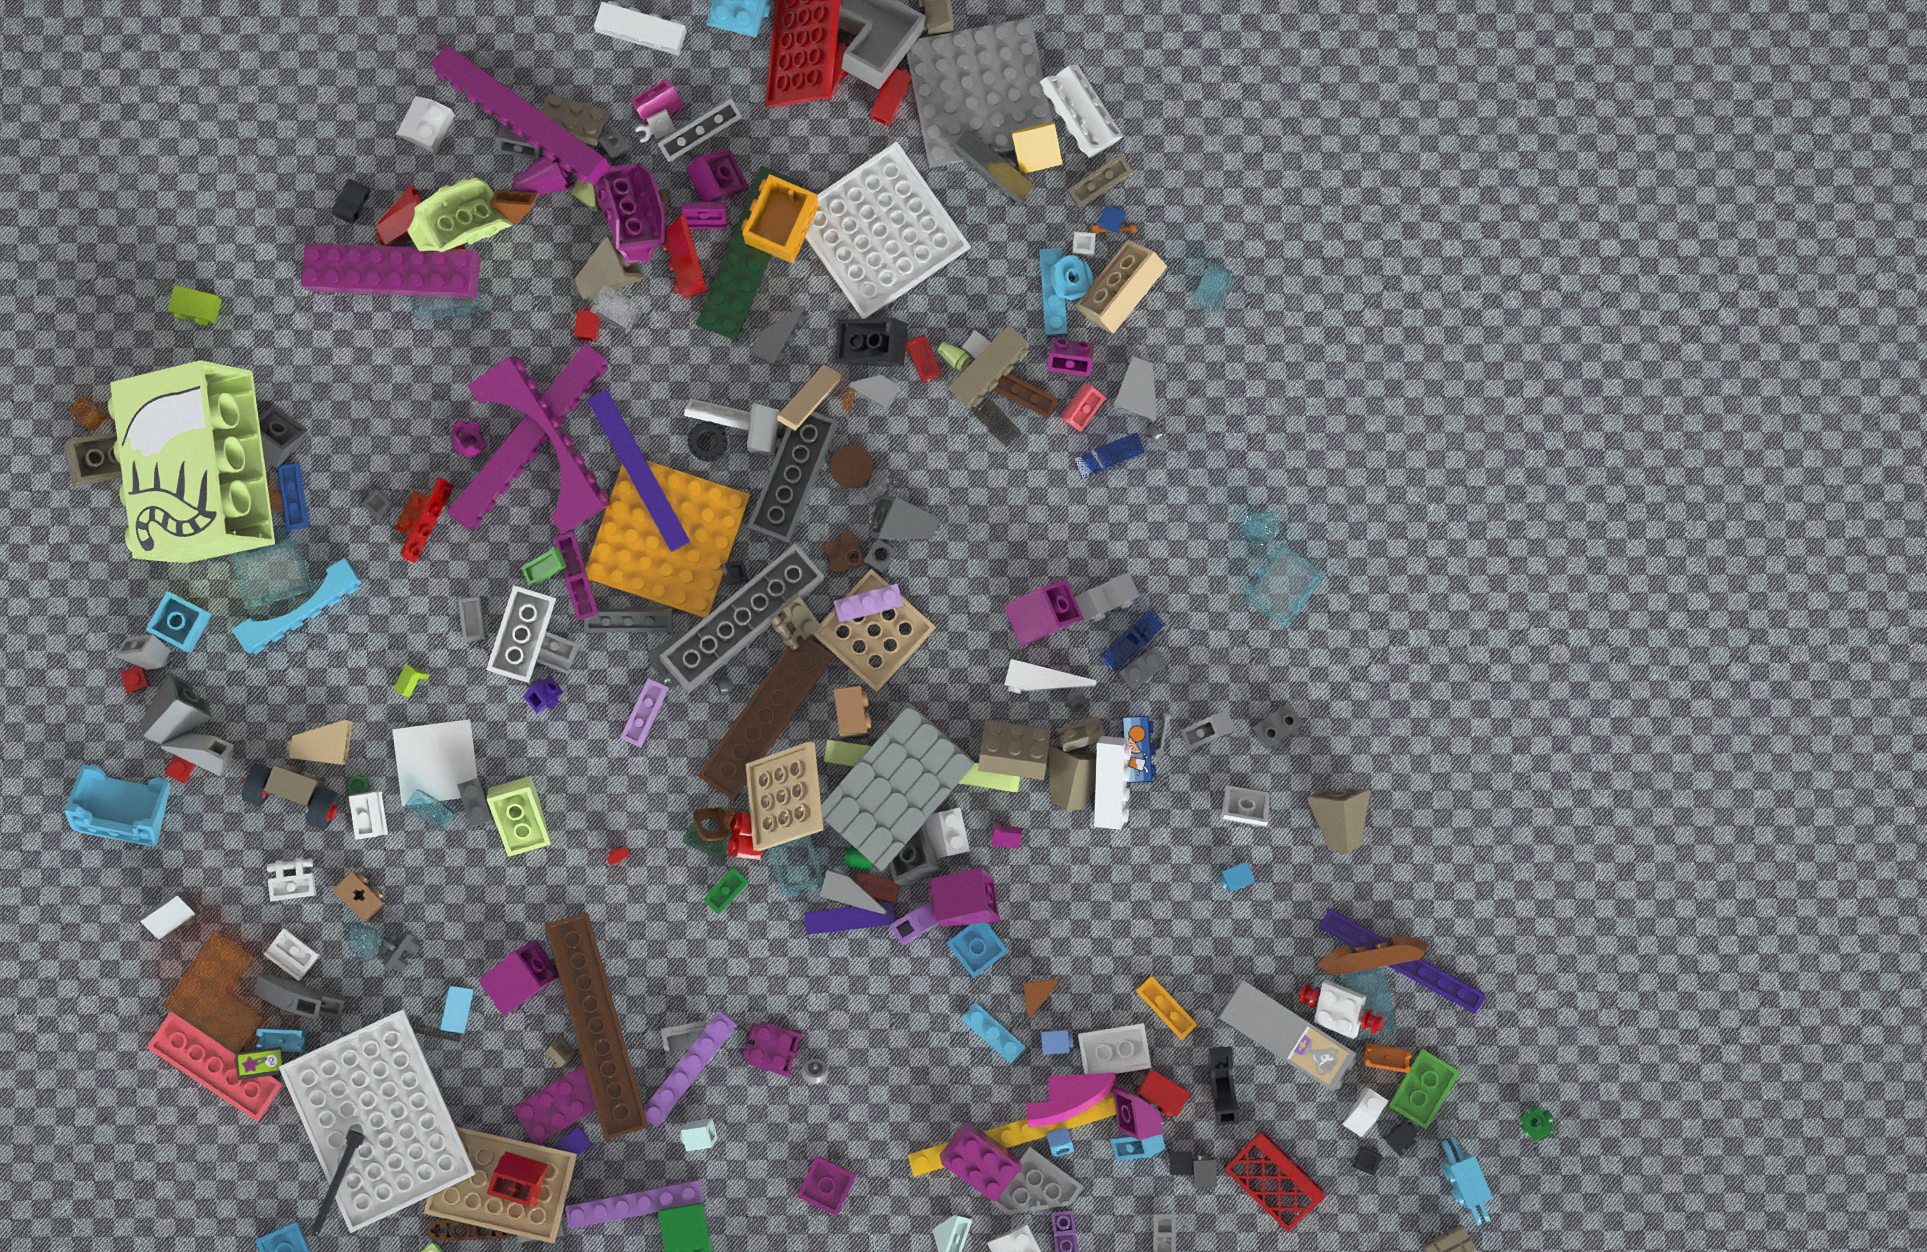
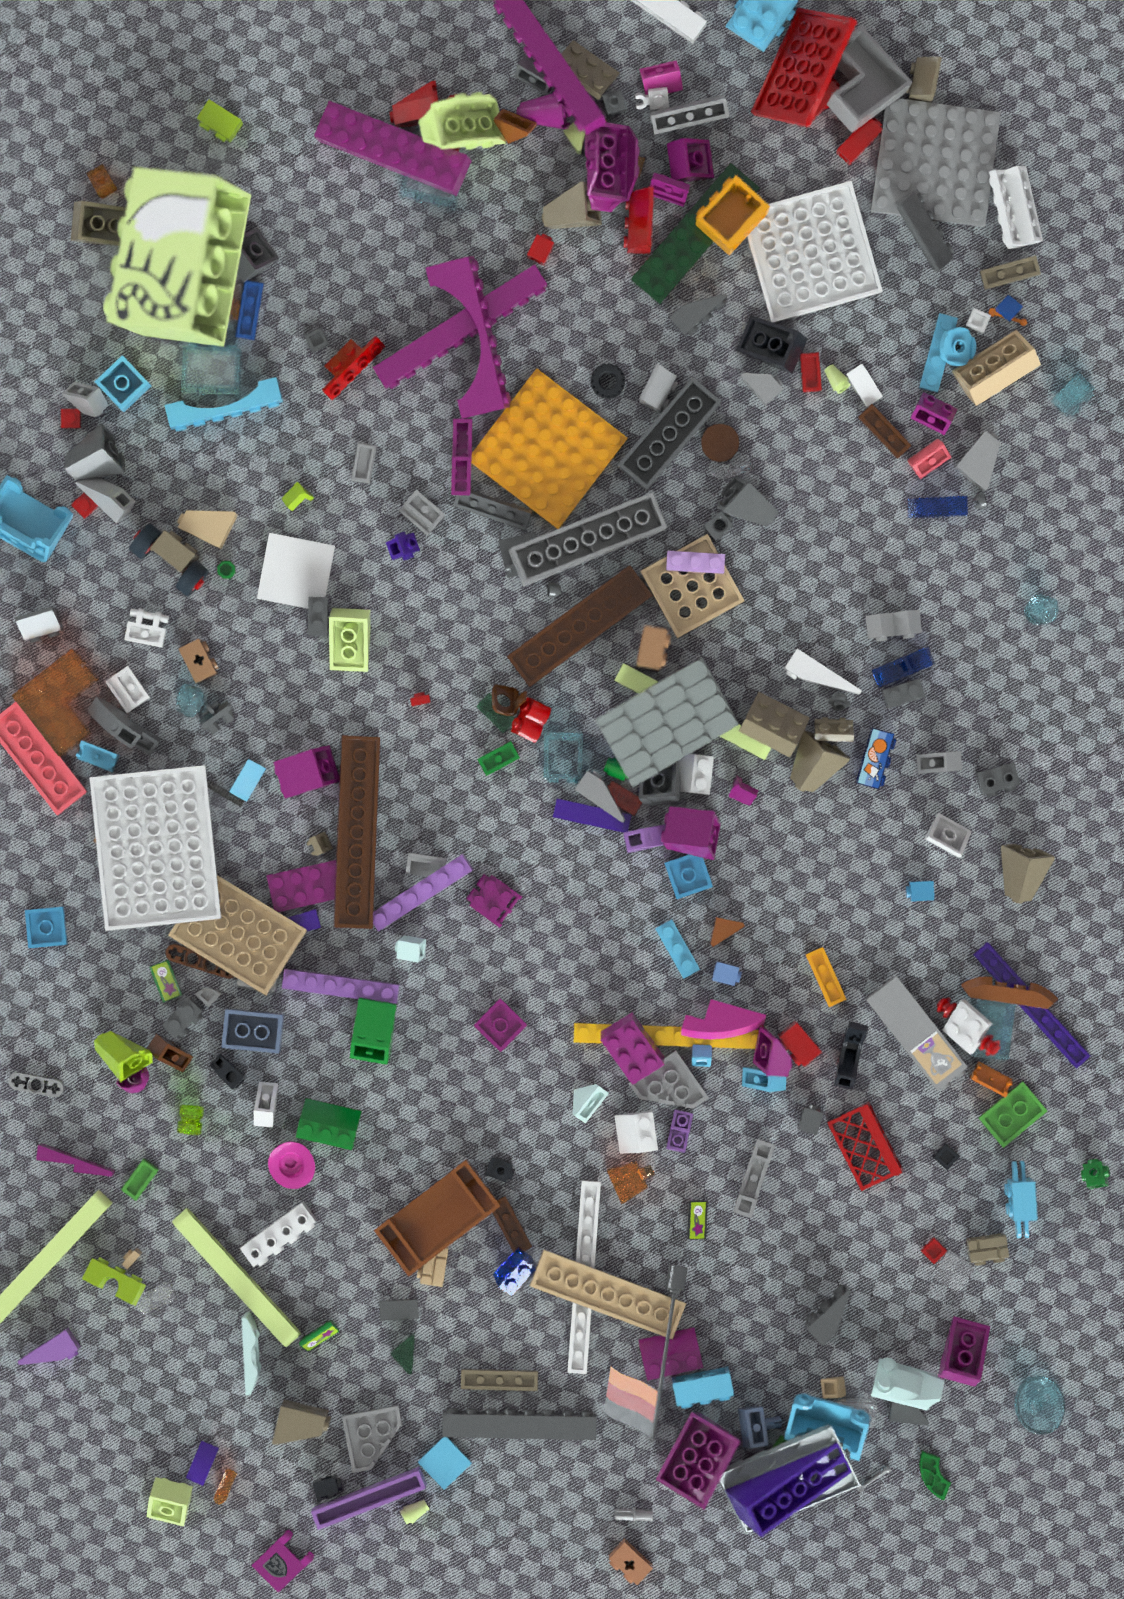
camera: 20 degrees right, 5 degrees up
slope [234,1047,283,1080] -> none
black piece [311,1130,366,1235] -> none
black axle [332,179,371,225] -> none
white plate [349,790,388,840] -> none
white slope [396,96,455,154] -> none
clear light blue slope [405,789,457,832] -> none
magenta hair [450,420,487,458] -> none
white slope [486,585,556,683] -> none
red slope [487,1151,549,1208] -> none
bright green tile [521,547,567,587] -> none
dark purple tile [587,389,691,553] -> none
clear slope [590,284,642,333] -> none
lavender plate [620,678,669,748] -> none
white tile [684,399,751,430] -> none
black tile [721,560,749,586] -> none
tan piece [746,742,823,851] -> none
dark tan plate [770,593,821,650] -> none
tan tile [777,365,842,431] -> none
light grey hat [801,1059,829,1084] -> none
reddish brown plate [824,529,865,573] -> none
clear orange tile [842,388,855,412] -> none
dark tan brick [948,325,1029,409] -> none
clear smoke slope [974,399,1021,448] -> none
magenta slope [1004,579,1084,646] -> none
yellow tile [1011,122,1062,174] -> none
white plate [1078,1023,1151,1074] -> none
white brick [1094,736,1131,829] -> none
light grey hinge [1156,712,1171,757] -> none
black tile [1169,1151,1193,1175] -> none
window [1243,544,1326,630] -> none
white slope [1342,1087,1388,1137] -> none
black brick [1383,1120,1419,1157] -> none

